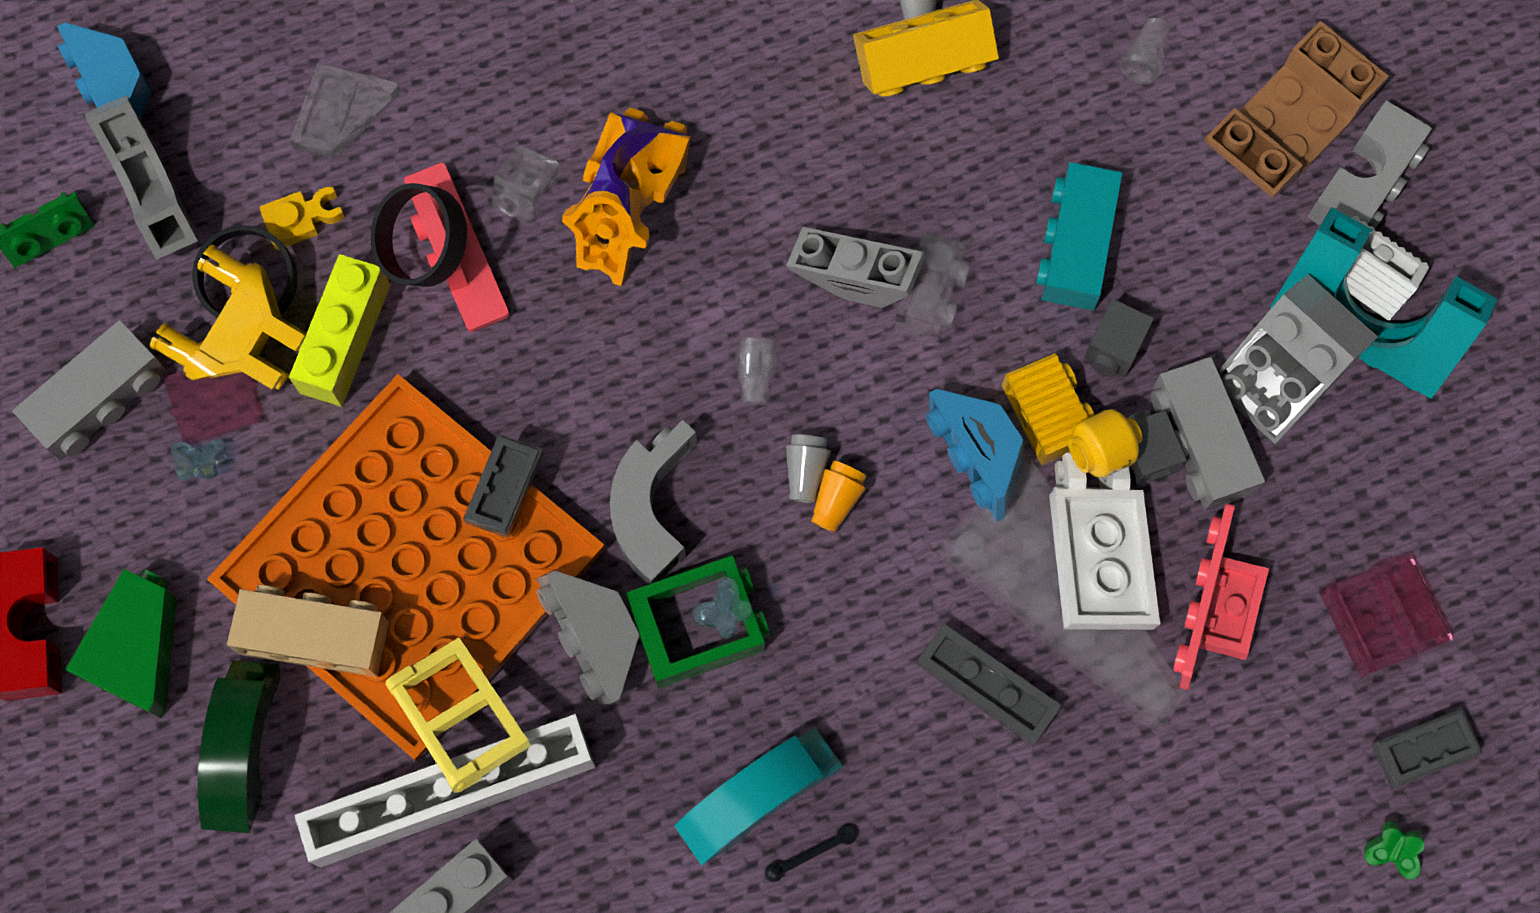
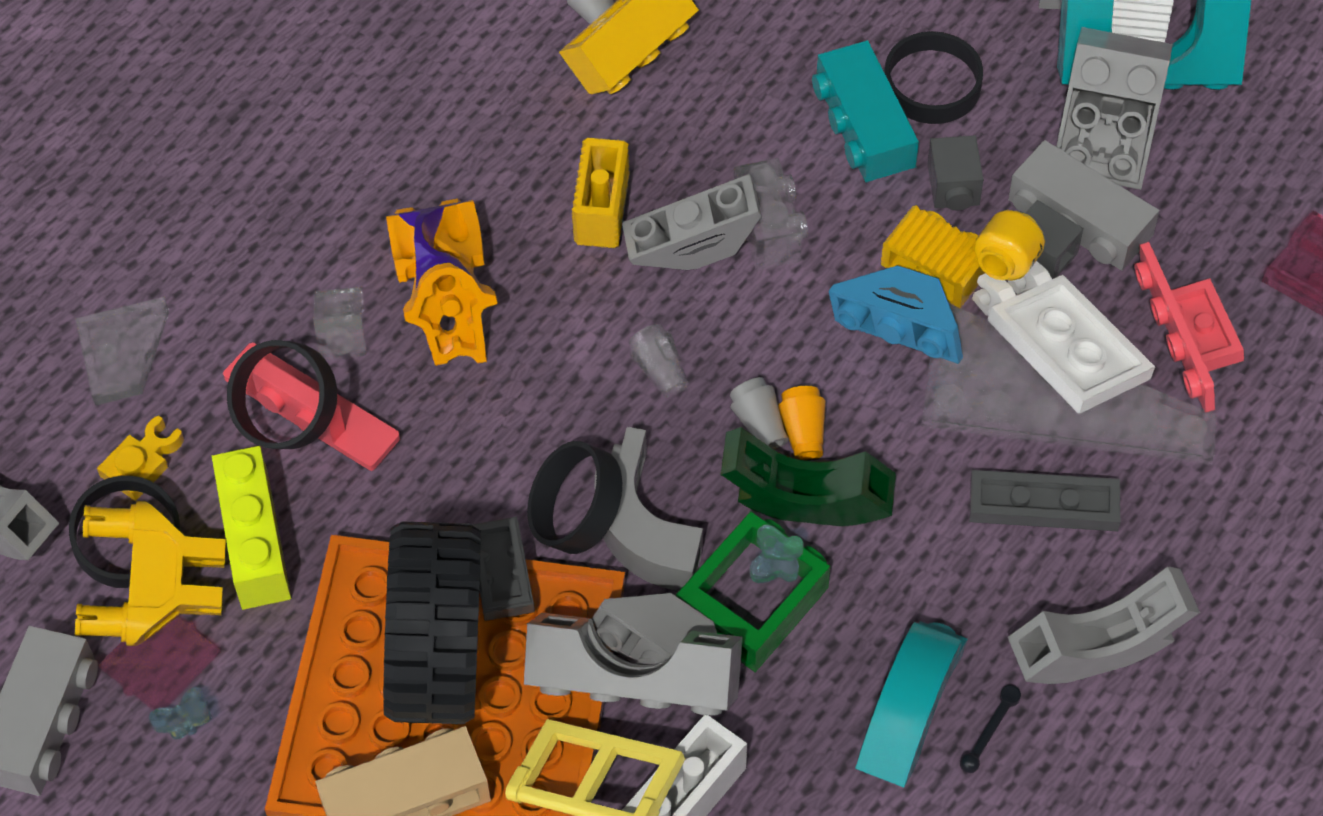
camera: 30 degrees left, 15 degrees down
none -> black tyre [383,521,481,724]
none -> light grey arch [524,613,742,715]
none -> black tyre [527,441,623,554]
none -> yellow brick [572,138,630,248]
none -> dark green arch [720,427,896,526]
none -> black tyre [884,31,983,124]
none -> light grey arch [1008,567,1200,684]

